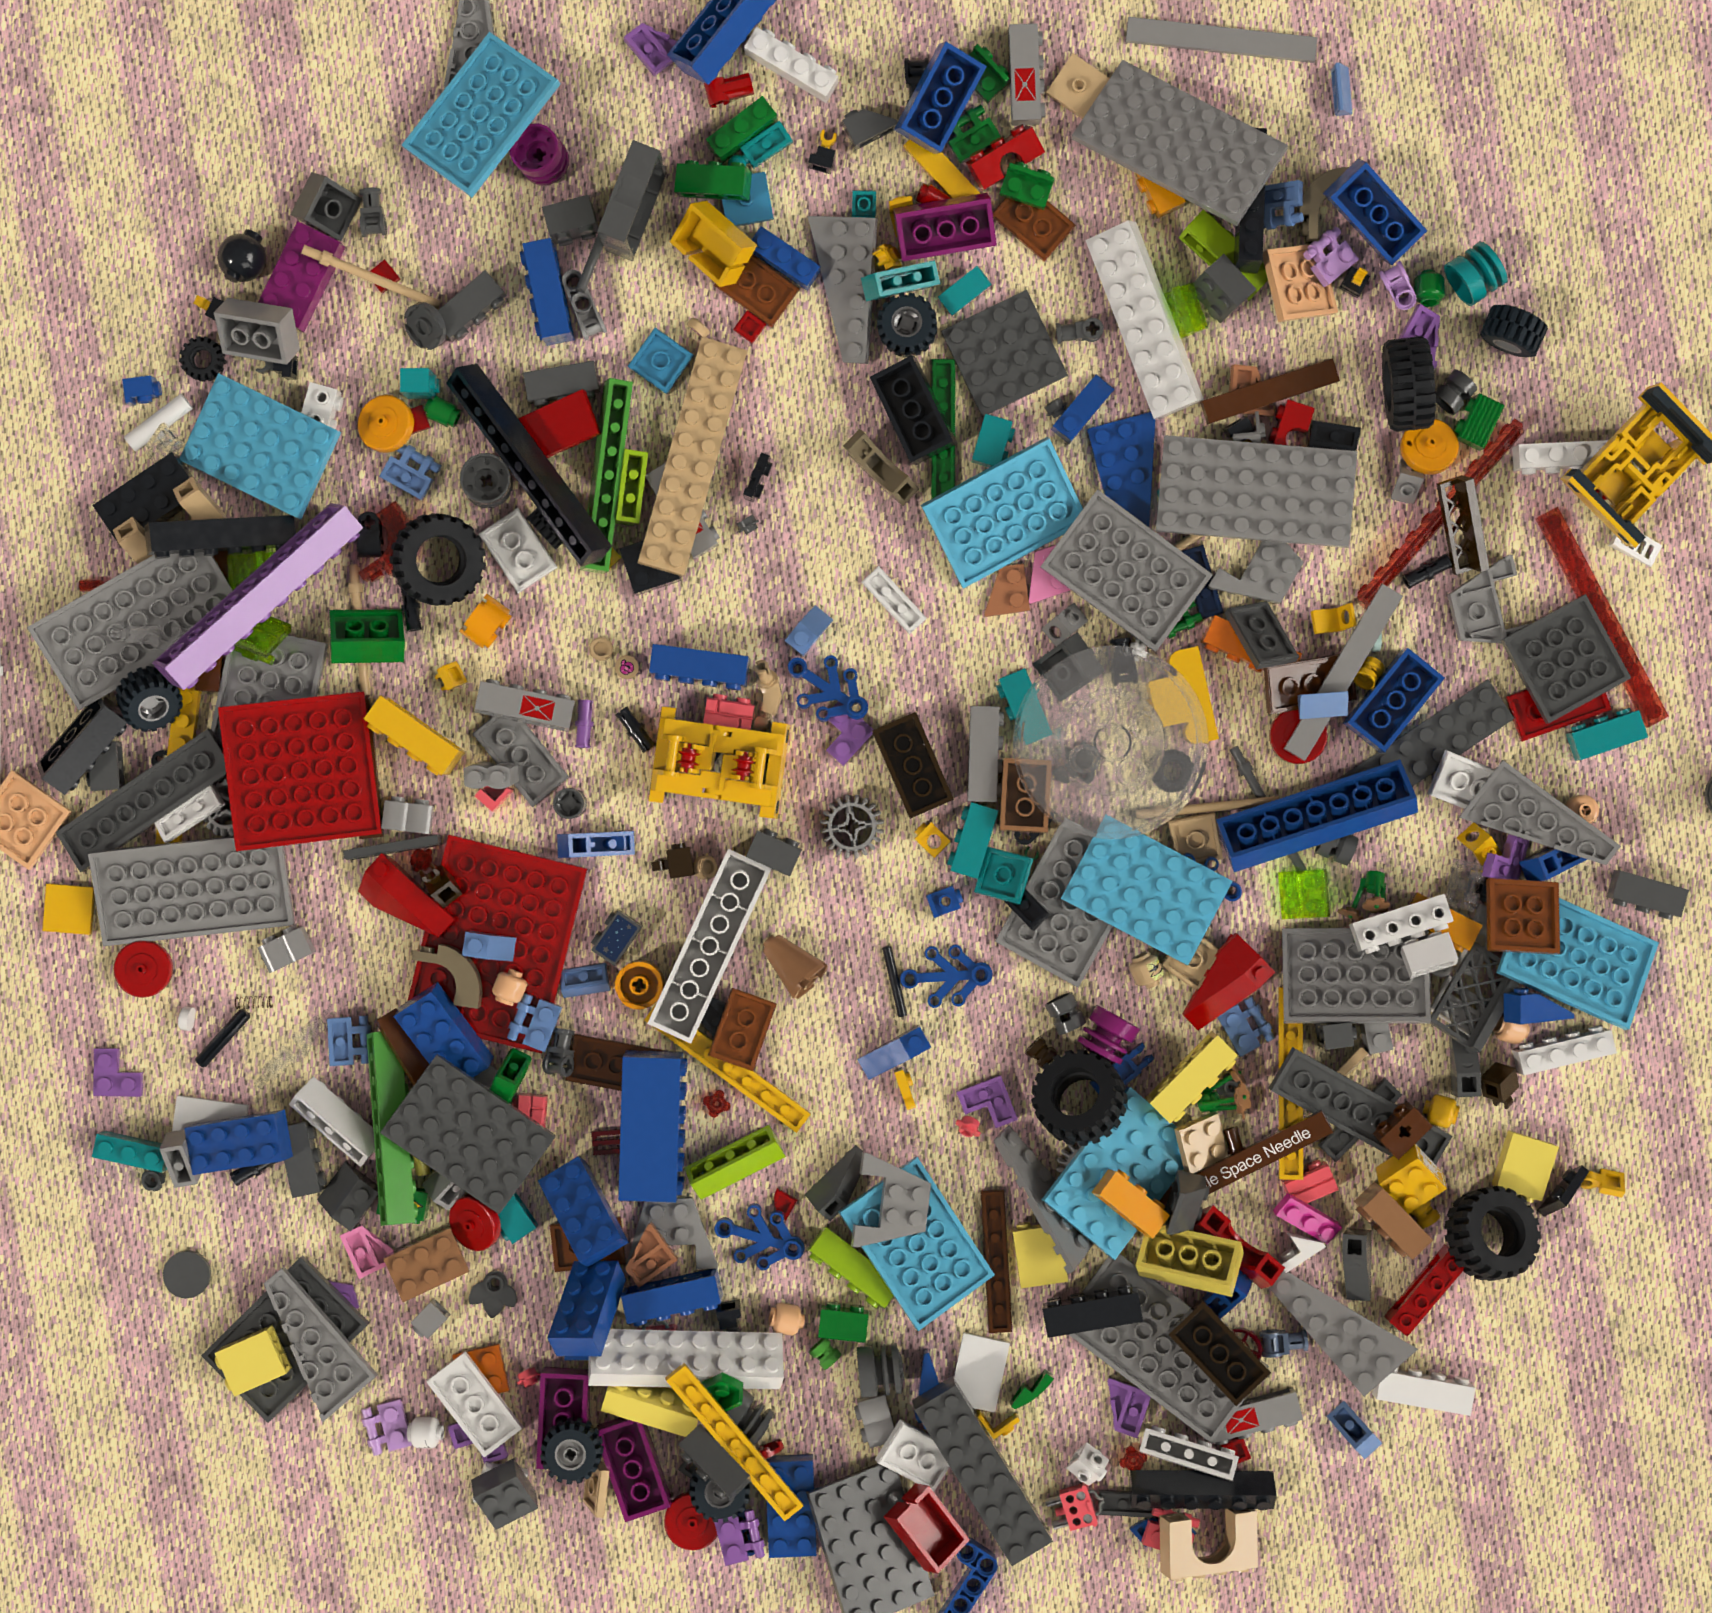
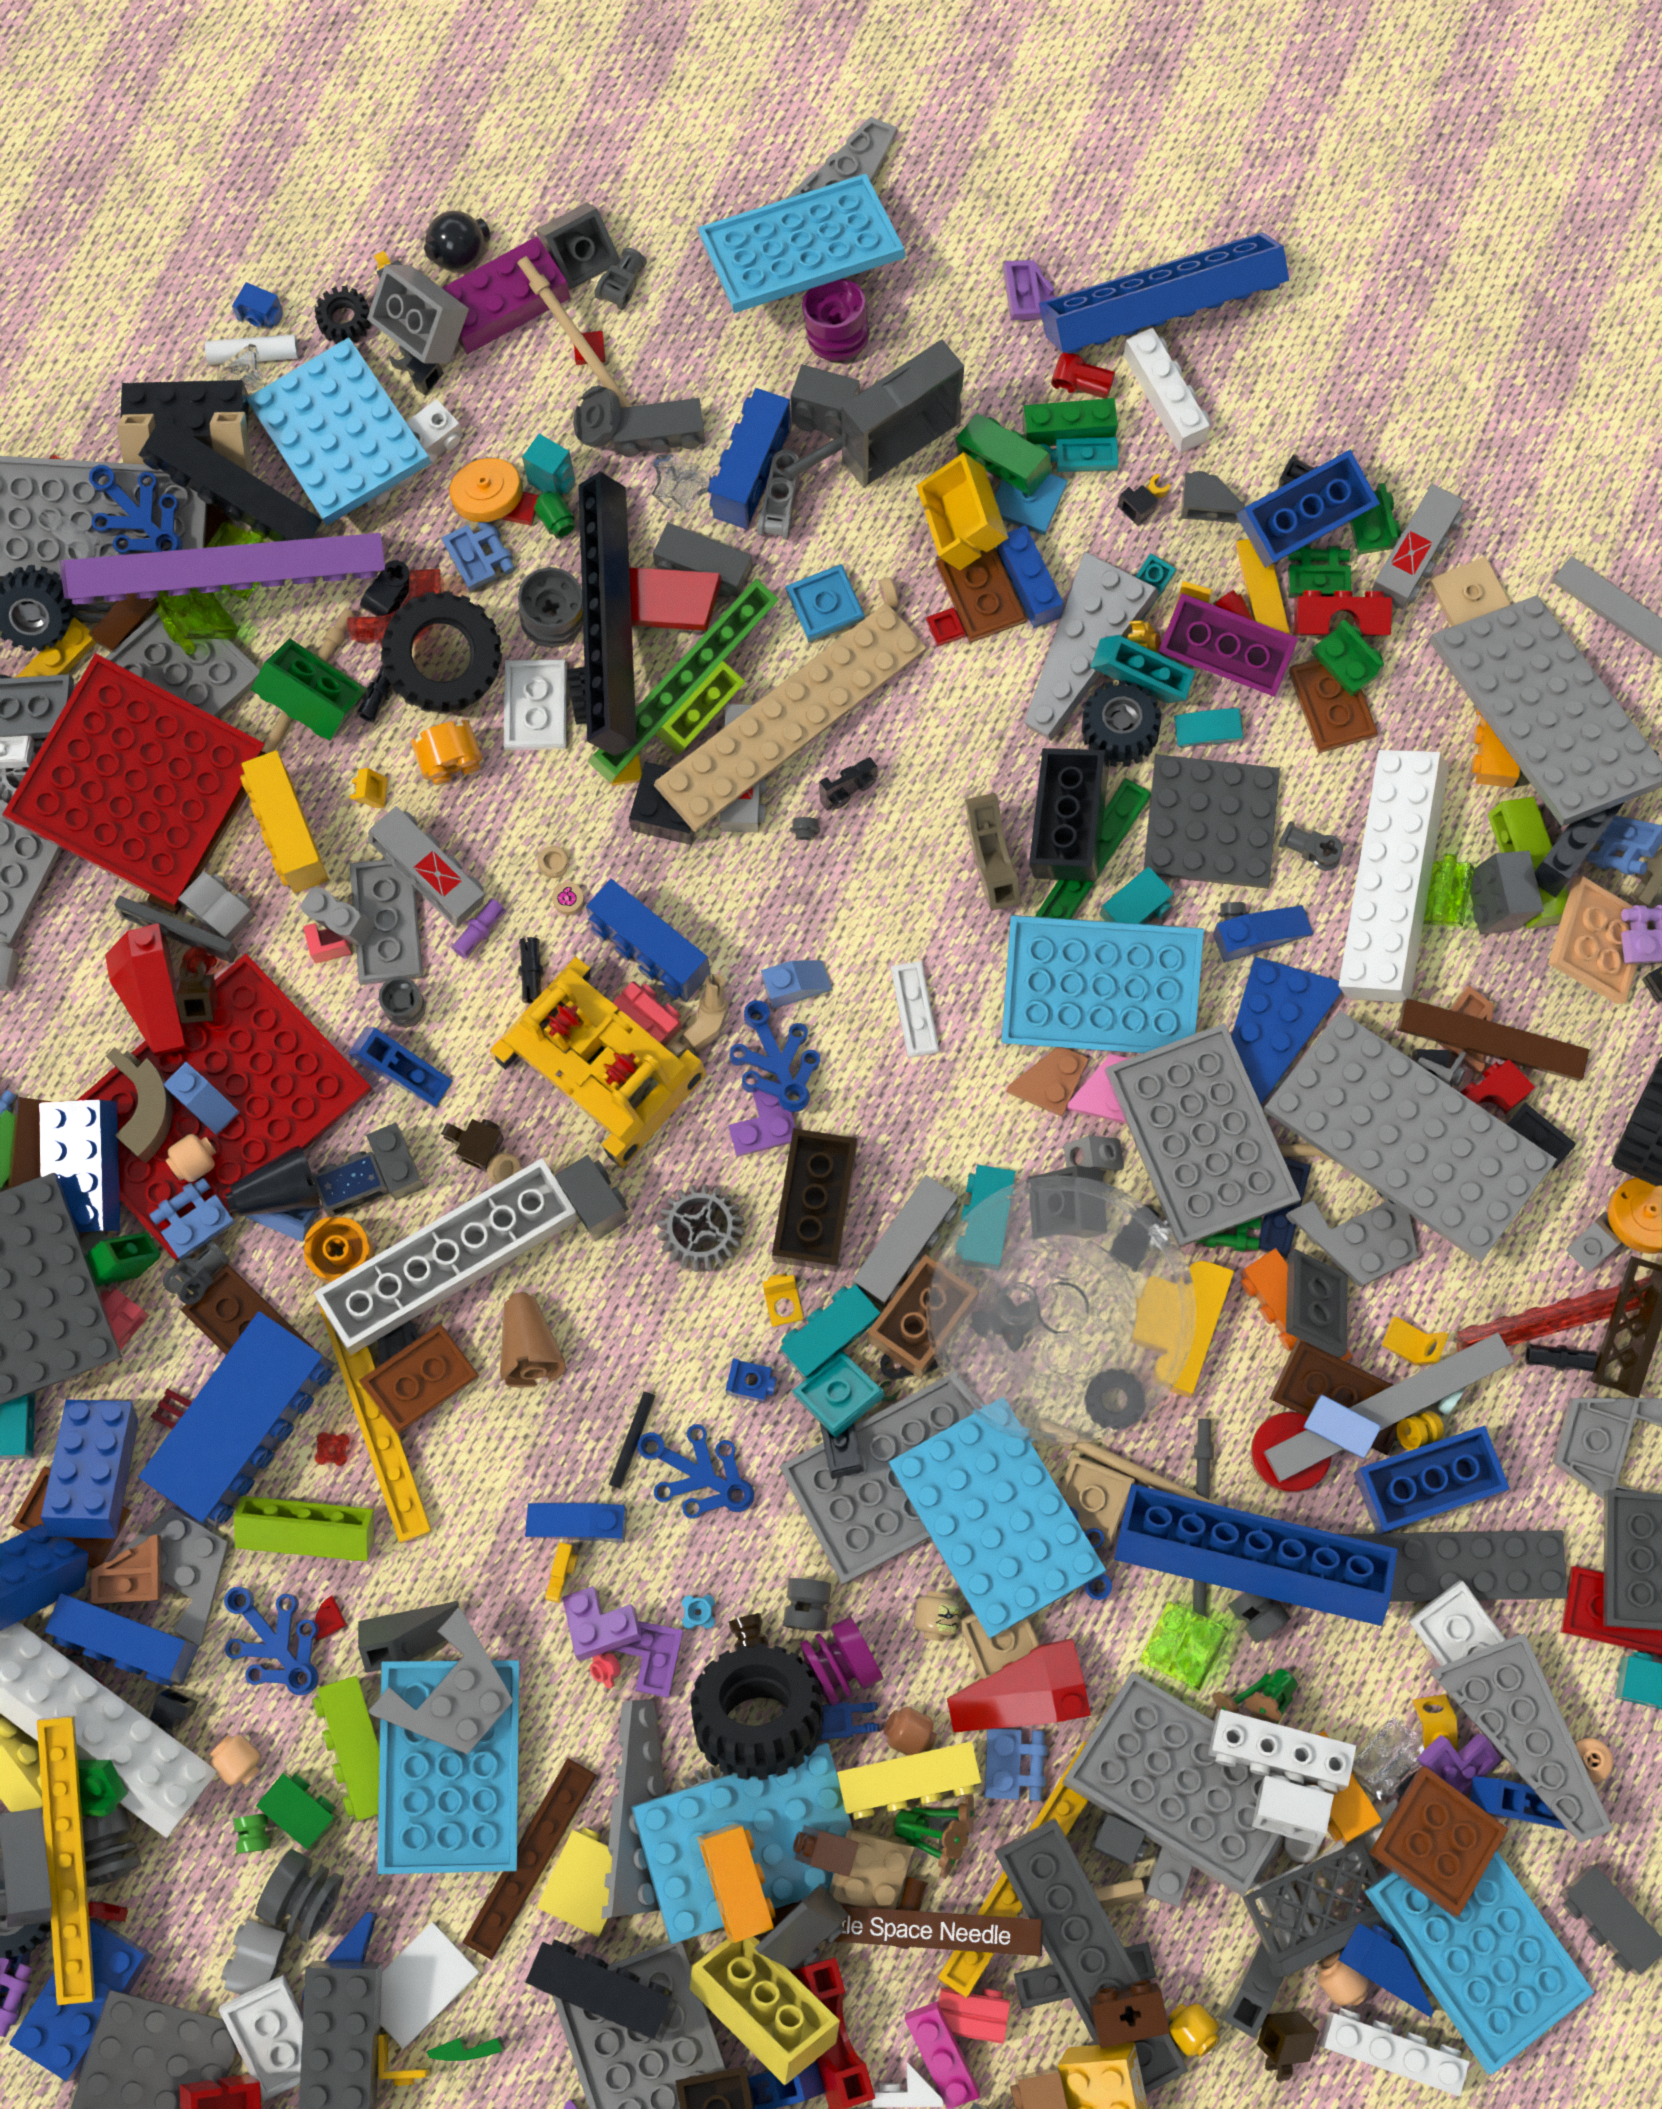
camera: 35 degrees right, 15 degrees down
none -> blue plant [89,465,182,555]
none -> black cone [225,1145,320,1216]
none -> dark grey brick [366,1122,425,1201]
none -> medium lavender plate [562,1586,642,1661]
none -> clear brick [652,454,712,512]
none -> medium azure plate [682,1595,715,1629]
none -> reddish brown brick [793,1825,859,1877]
none -> nougat head [884,1706,937,1756]

